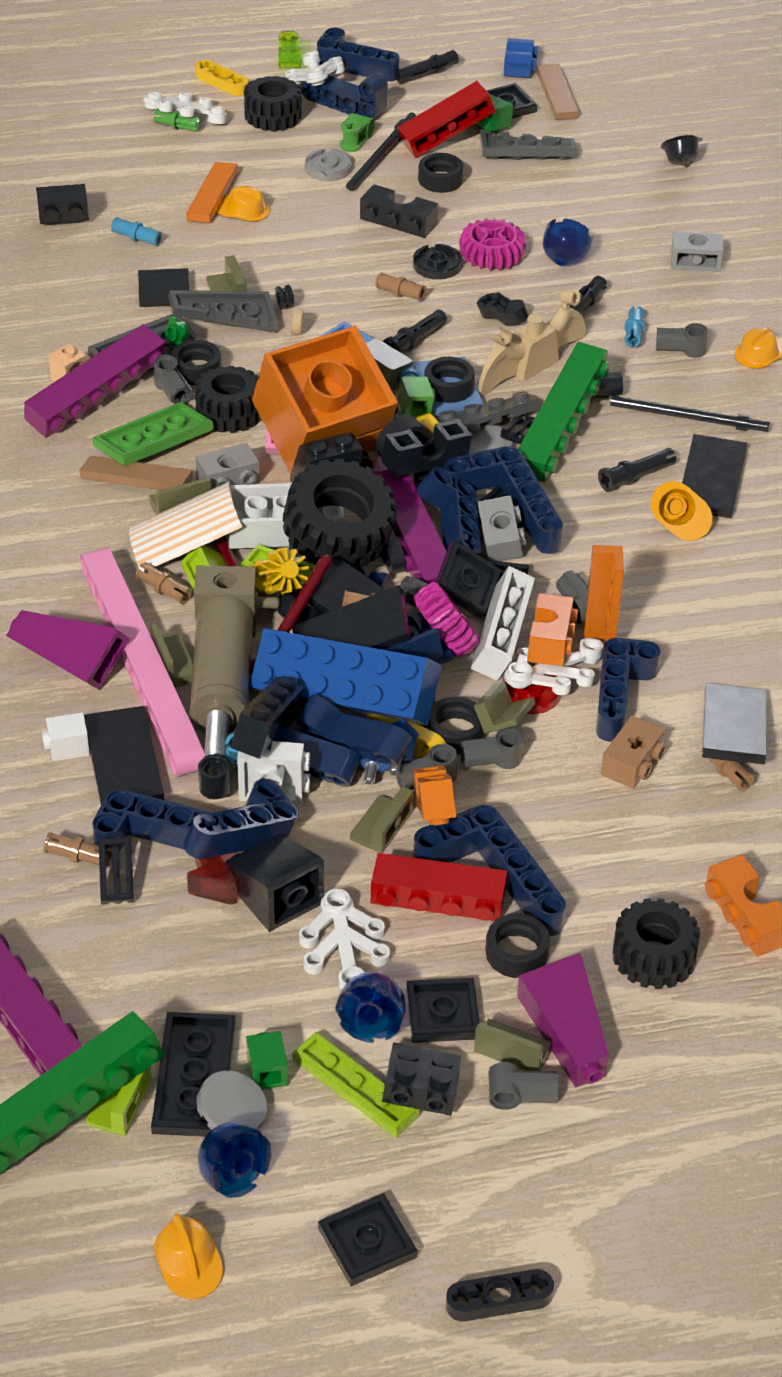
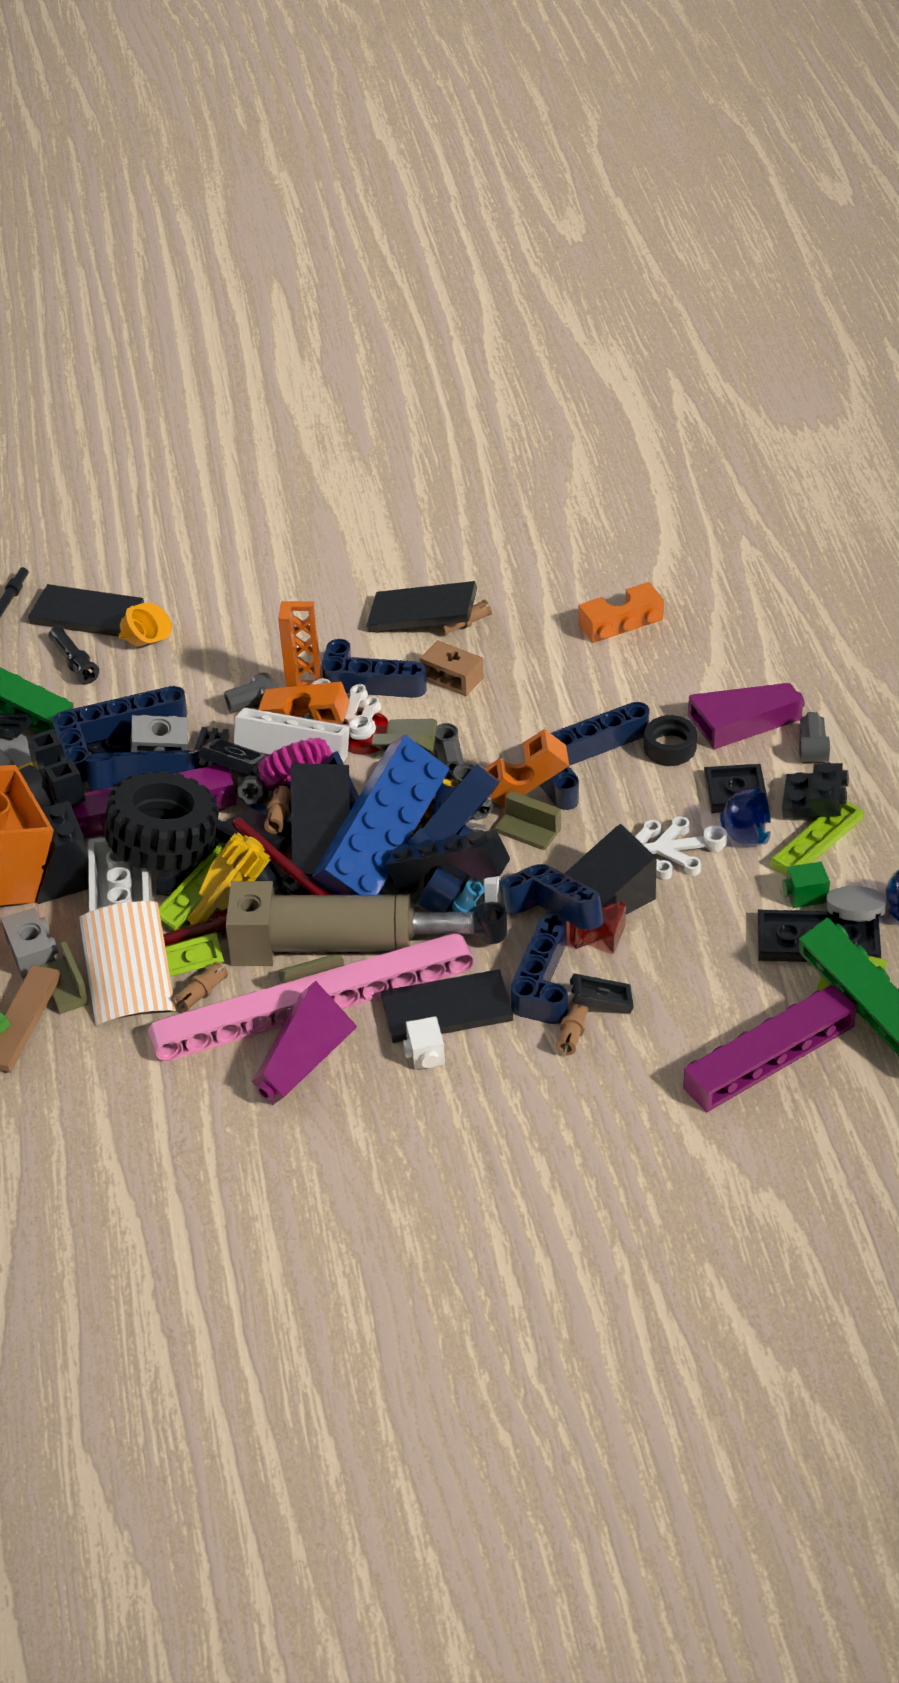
camera: 85 degrees left, 0 degrees up
red brick [370,853,507,921] -> none
olive panel [474,1018,552,1071] -> none
black tyre [612,898,700,989] -> none

